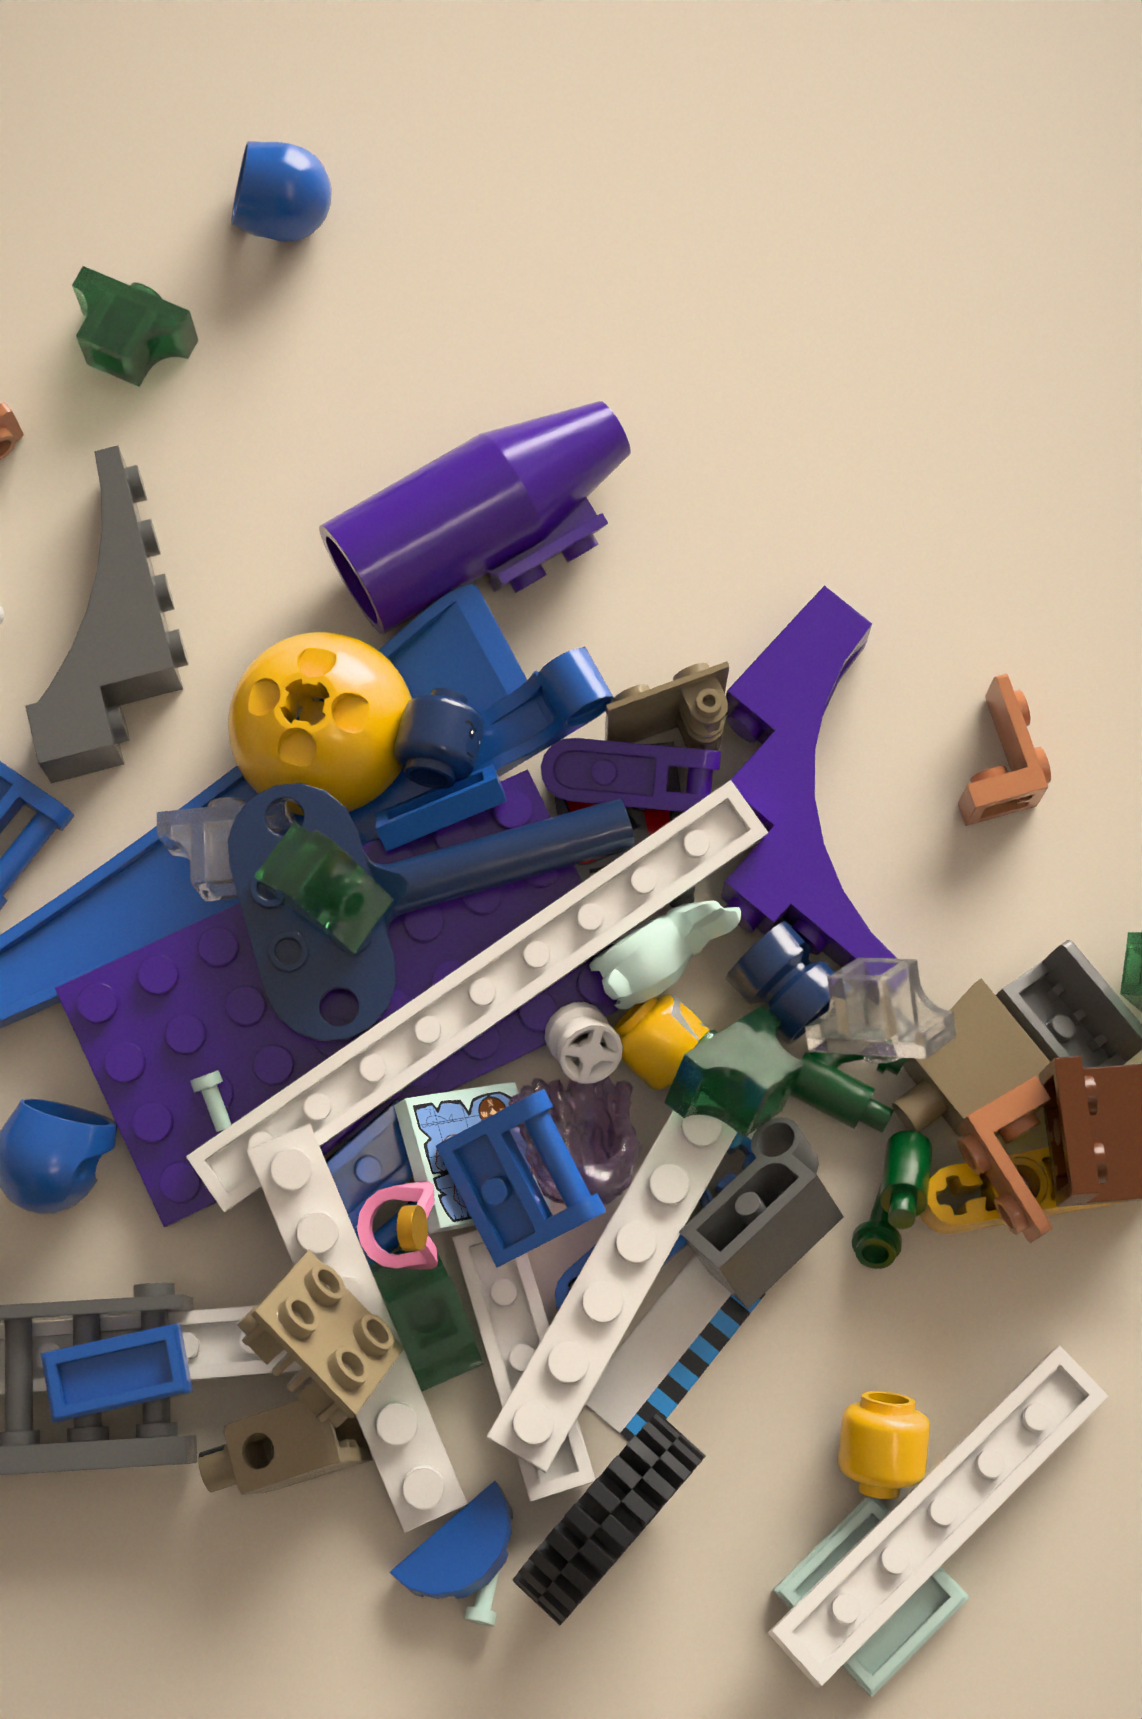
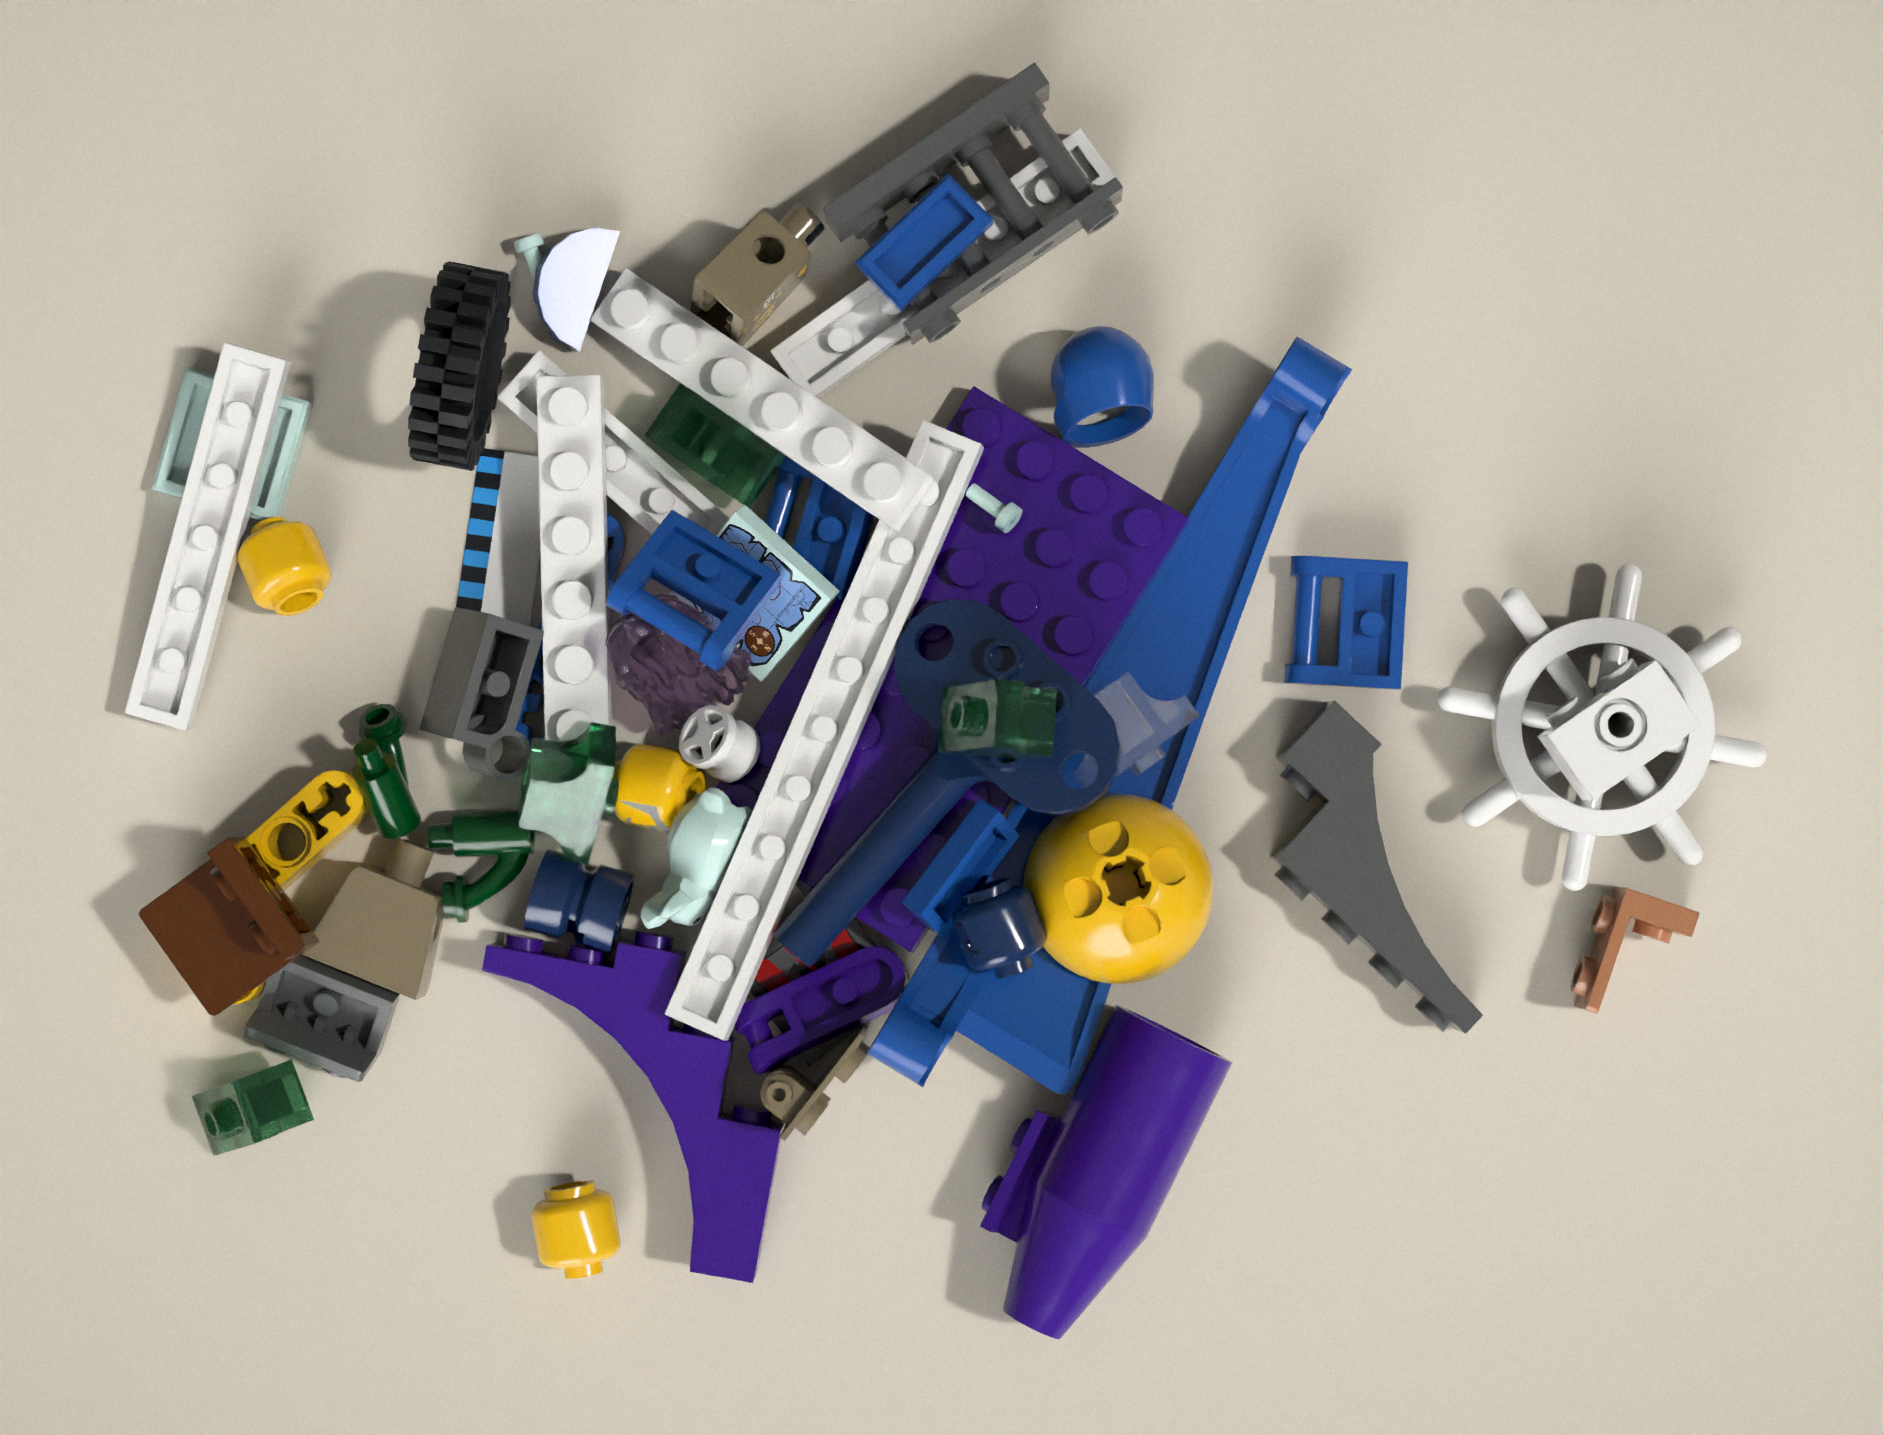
camera: 150 degrees right, 15 degrees up
clear green brick [72,266,199,387] -> none
blue helmet [231,141,332,242] -> none
dark tan hinge [237,1250,405,1428] -> none
bright pink piece [357,1182,438,1269] -> none
clear brick [805,957,957,1063] -> none
nougat bracket [957,1076,1053,1243] -> none
nougat bracket [958,673,1051,826] -> none
none -> yellow head [532,1180,621,1279]

